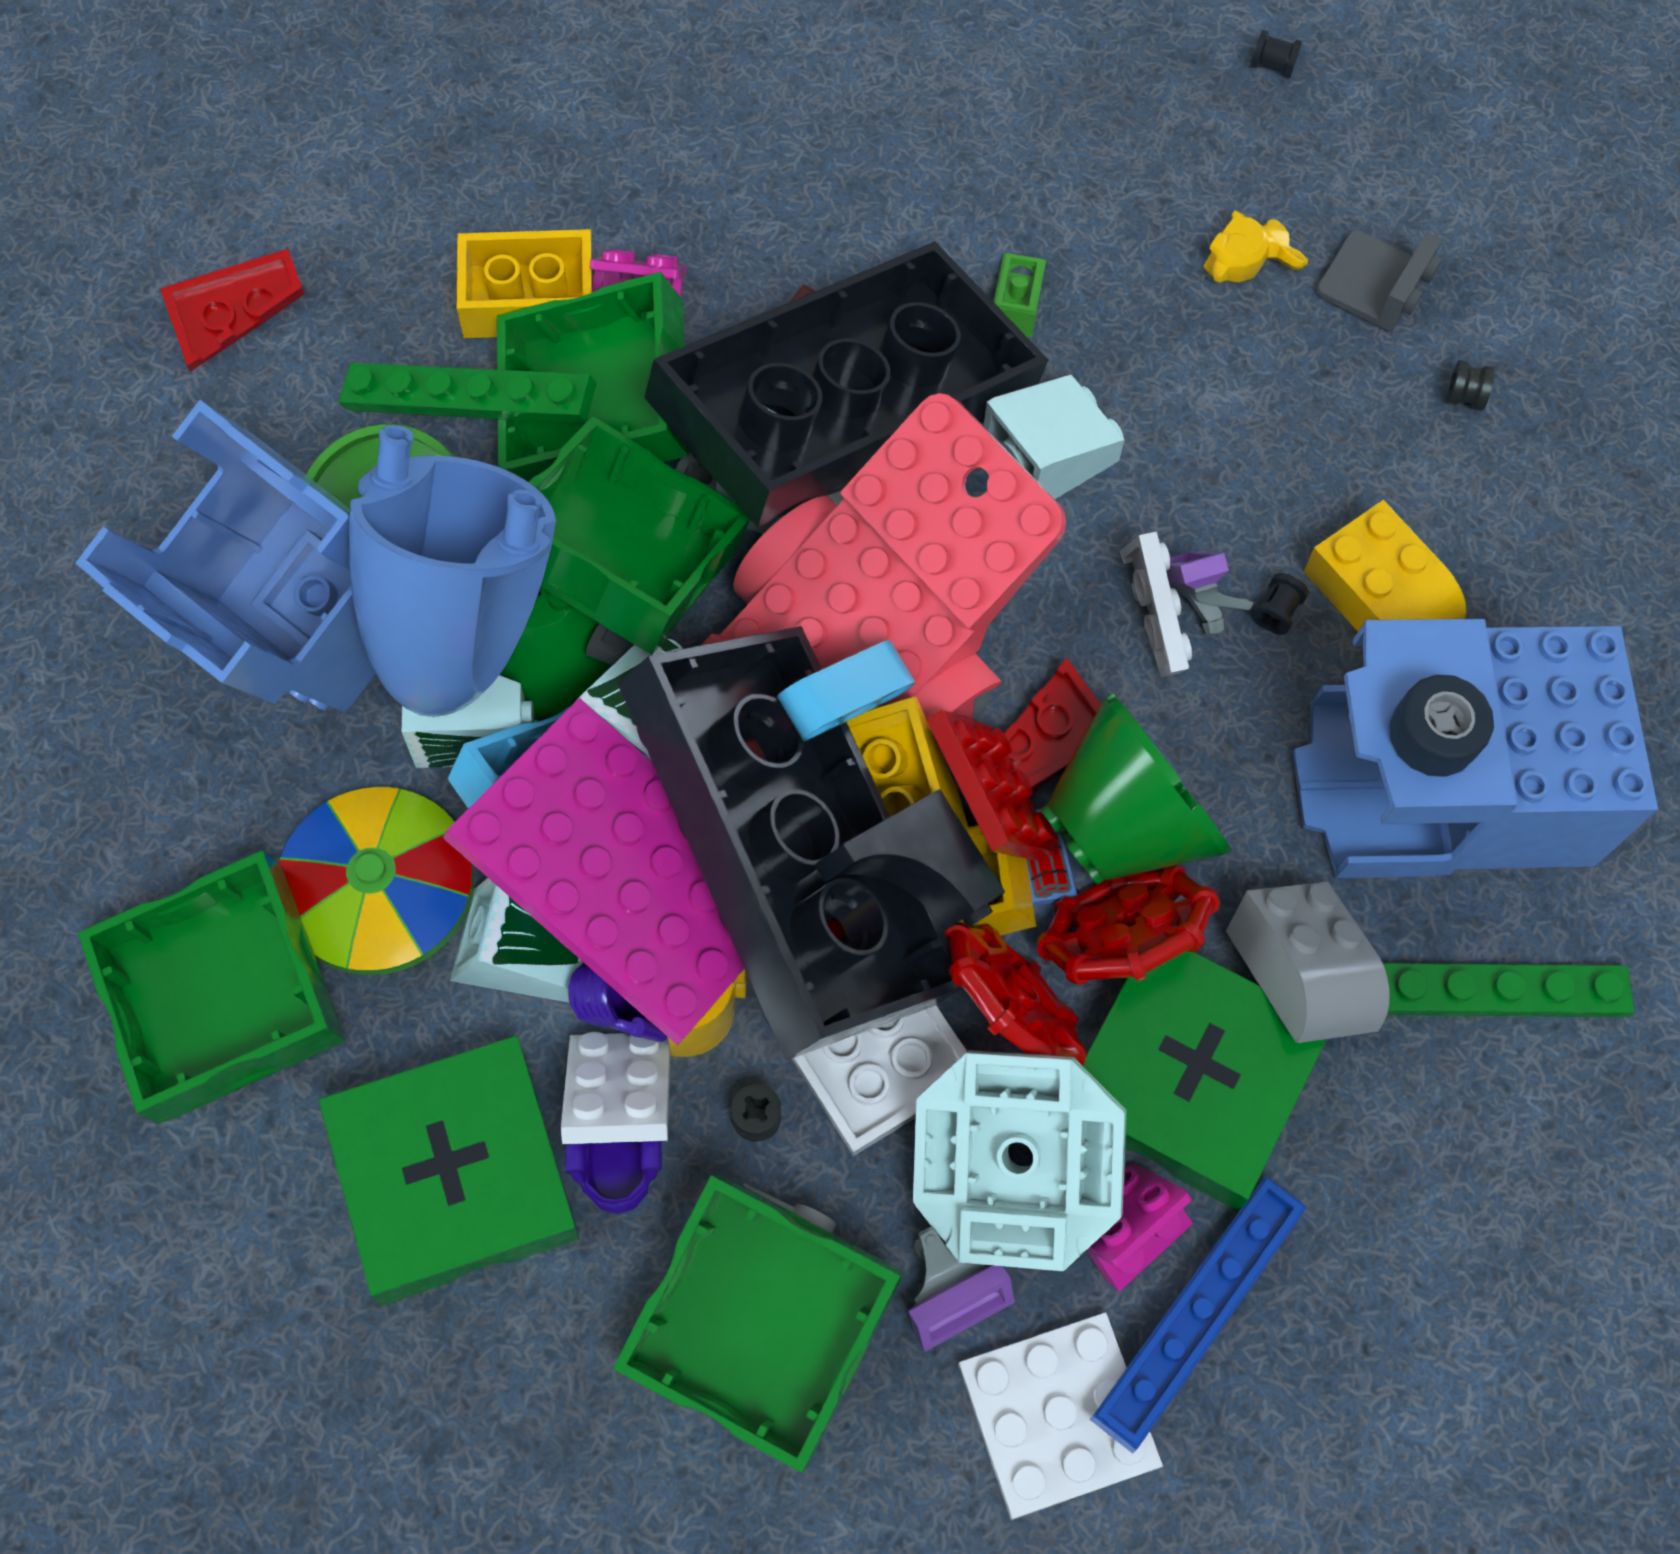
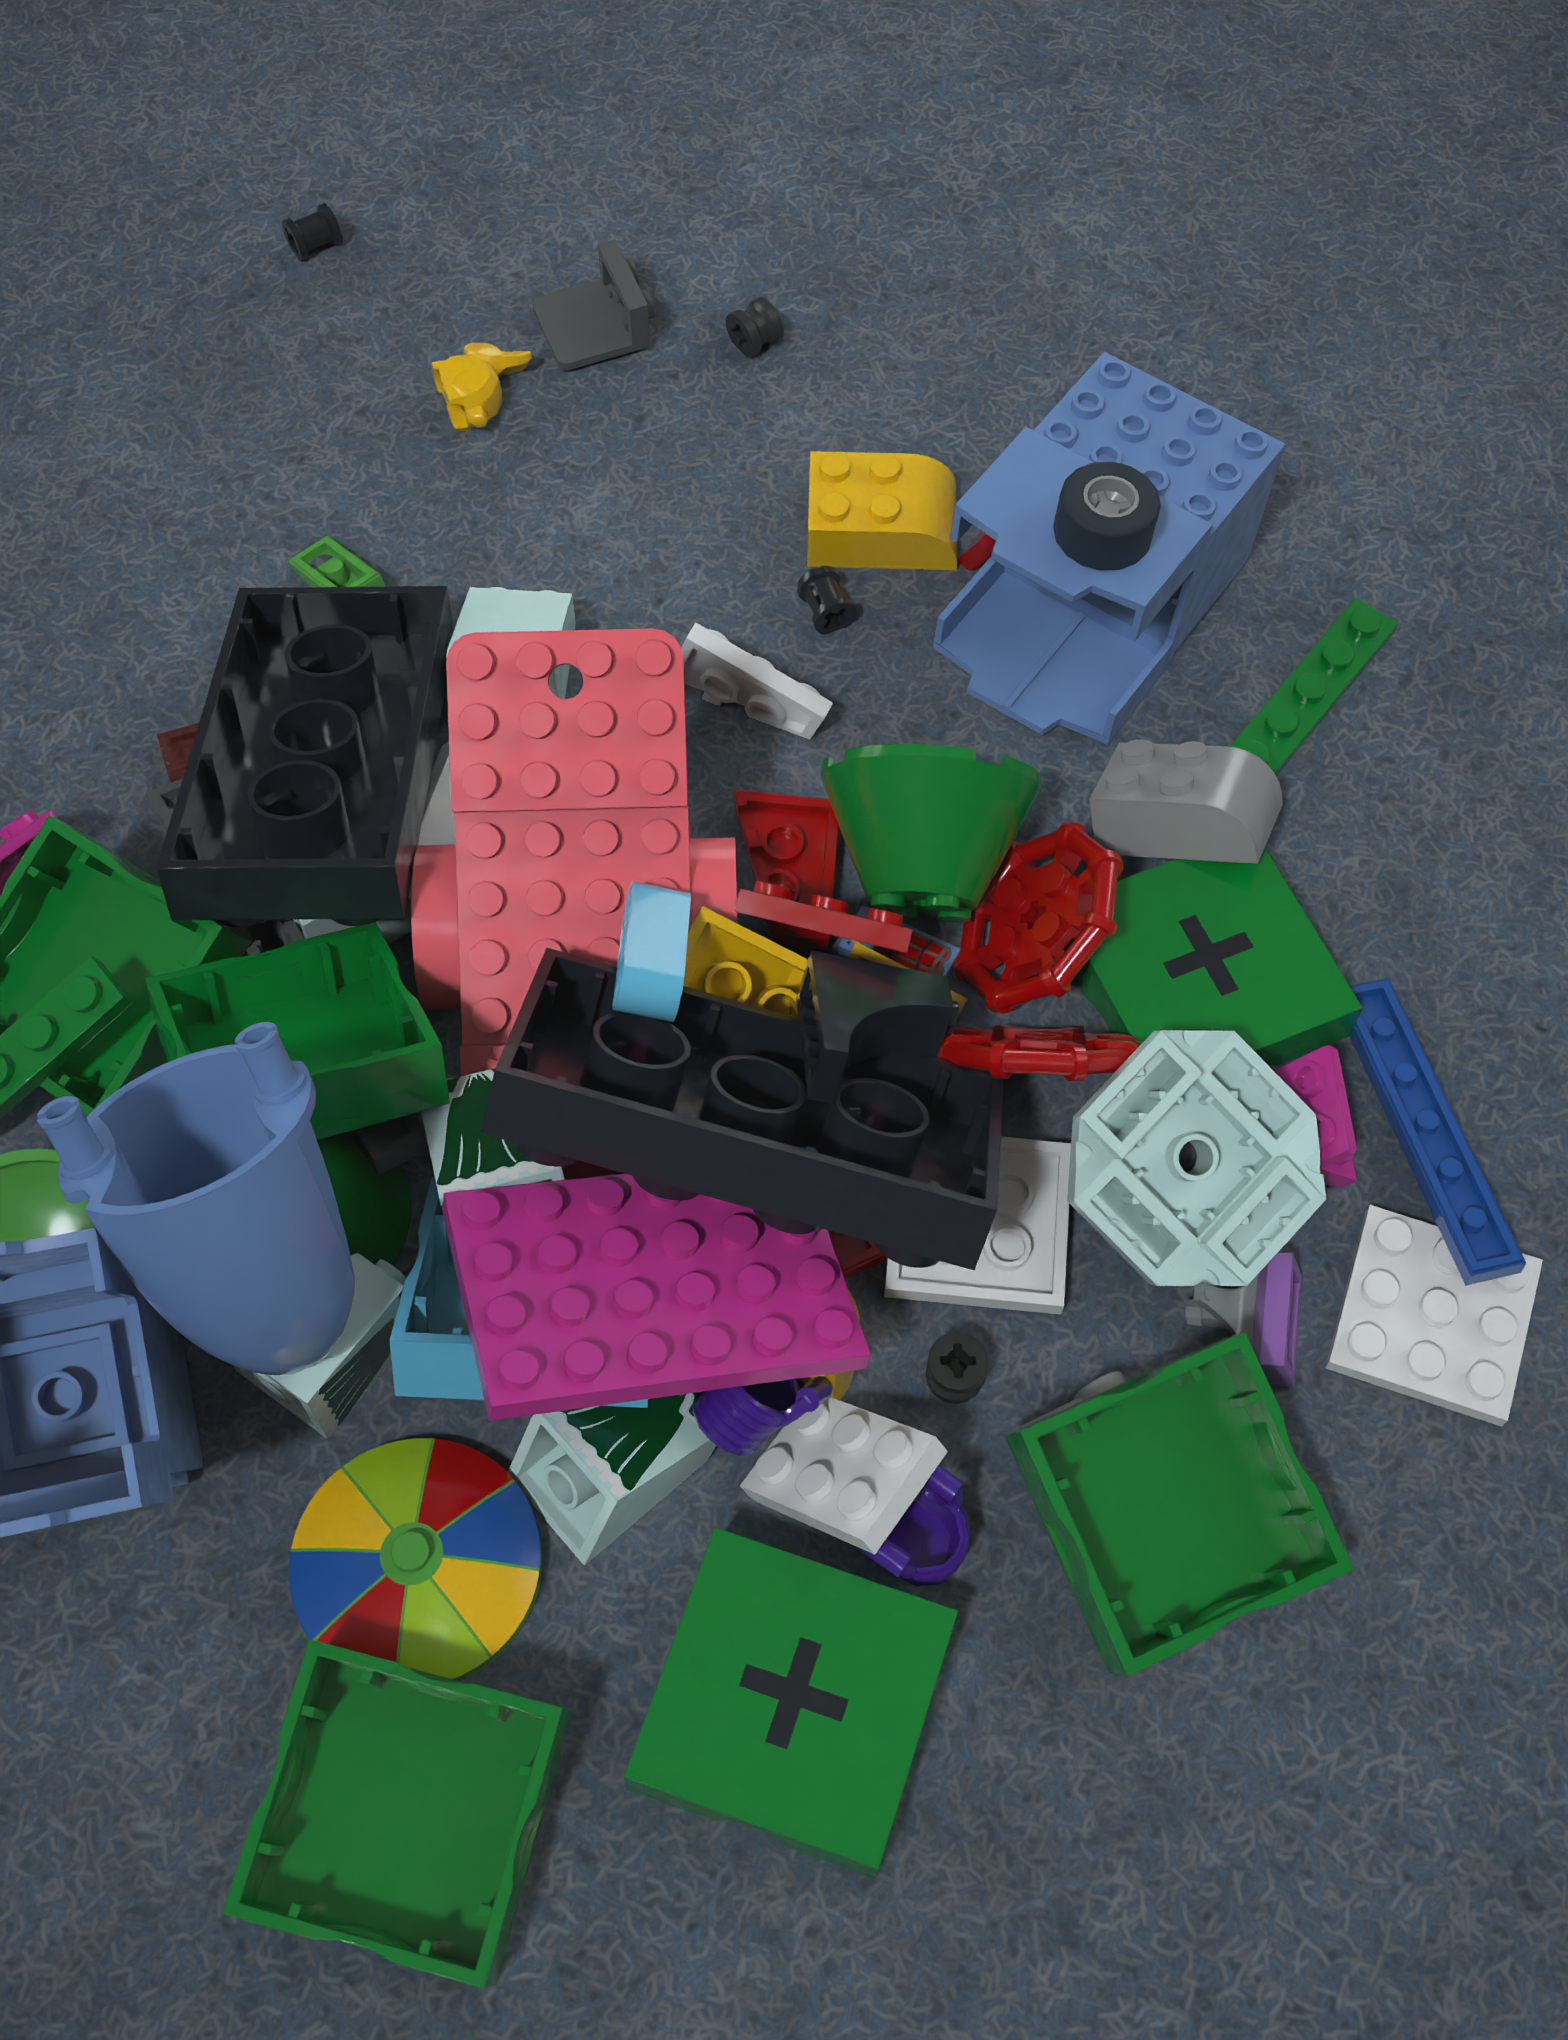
camera: 50 degrees left, 5 degrees down
piece [1166,550,1254,635] -> none

